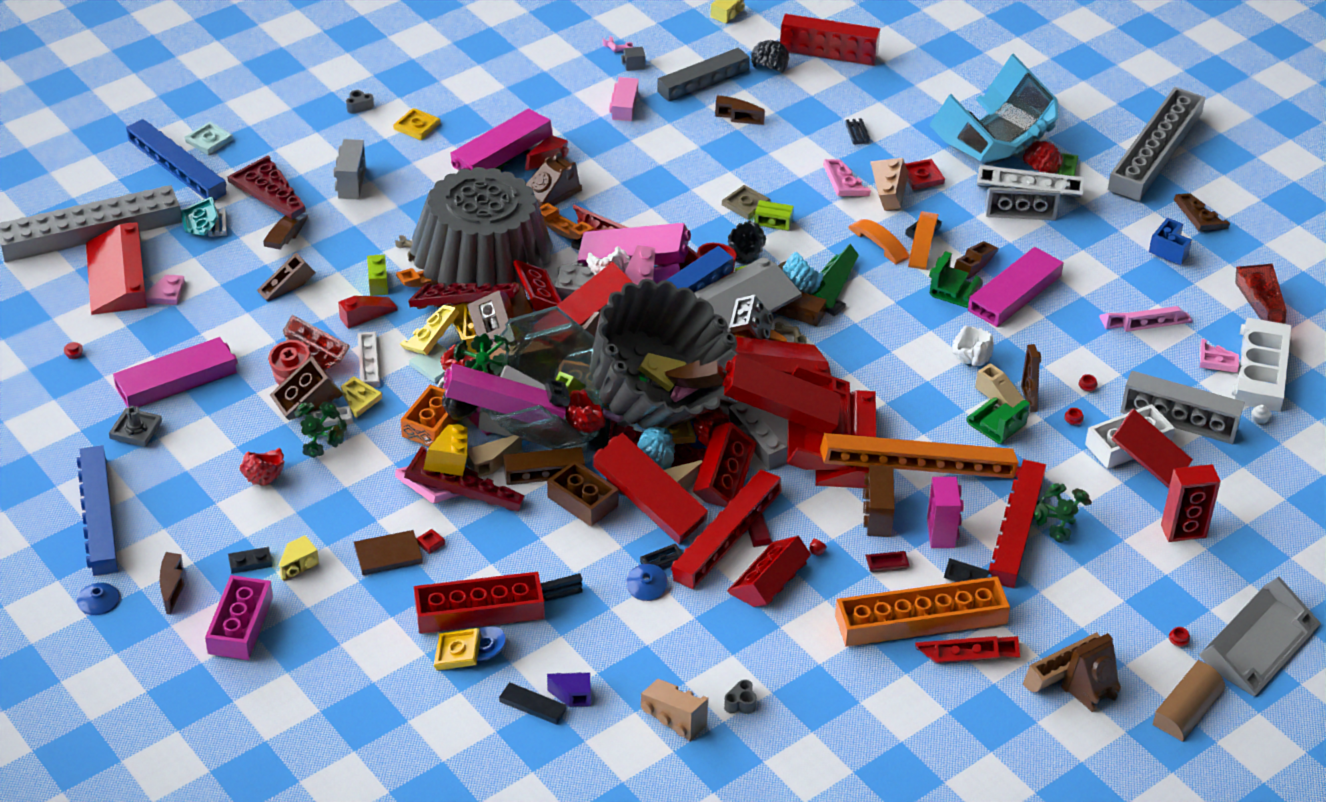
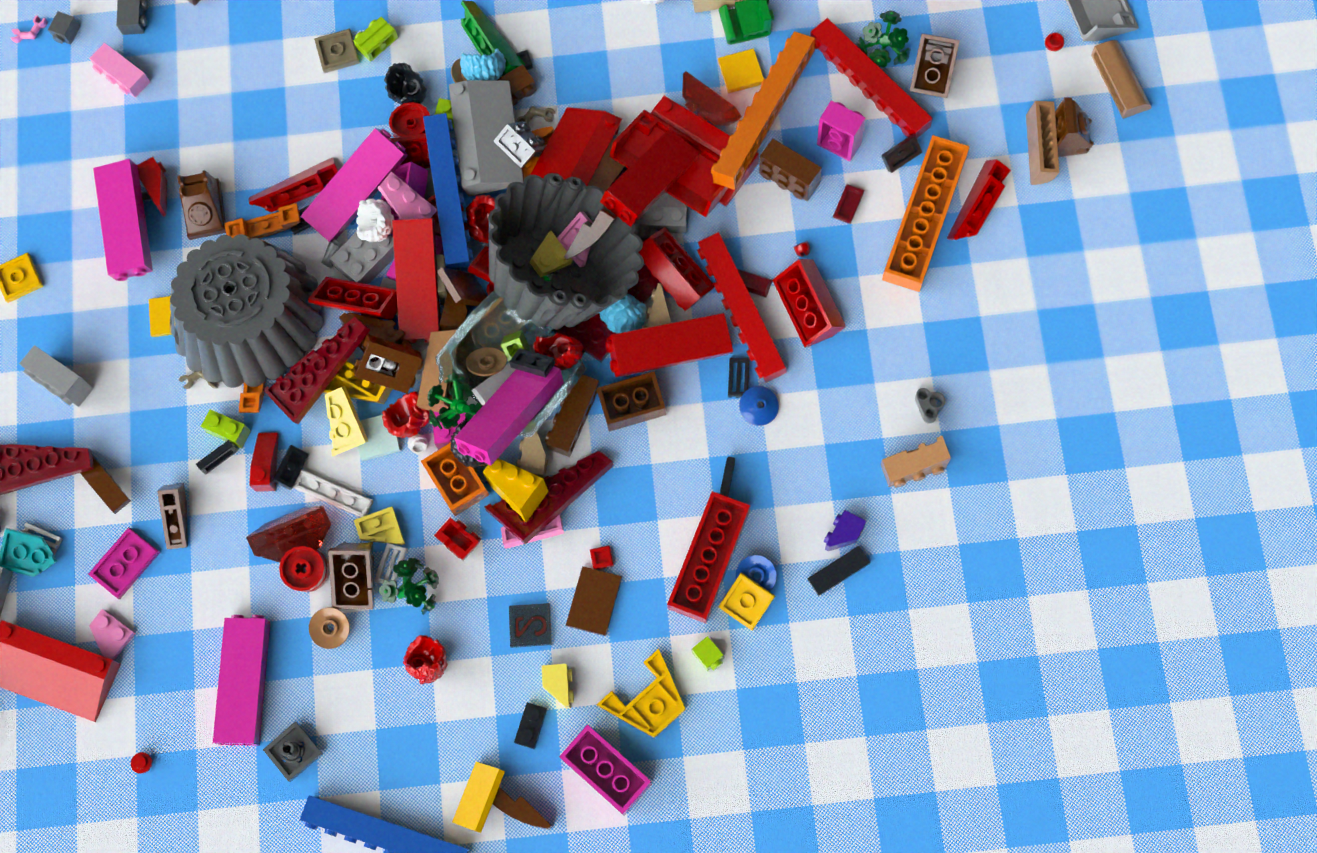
camera: 50 degrees left, 30 degrees up
none -> dark pink tile [88,527,160,600]
none -> black tile [196,440,238,474]
none -> black plate [272,445,309,490]
none -> medium nougat dish [309,607,350,649]
none -> red cylinder [434,517,482,561]
none -> yellow tile [452,762,505,833]
none -> medium nougat dish [466,347,507,376]
none -> clear smoke tile [509,603,552,648]
none -> yellow wing [596,648,686,738]
none -> clear red wedge [682,71,742,126]
none -> lime brick [691,636,724,671]
none -> yellow tile [718,48,764,94]
none -> reddish brown piece [910,33,960,98]

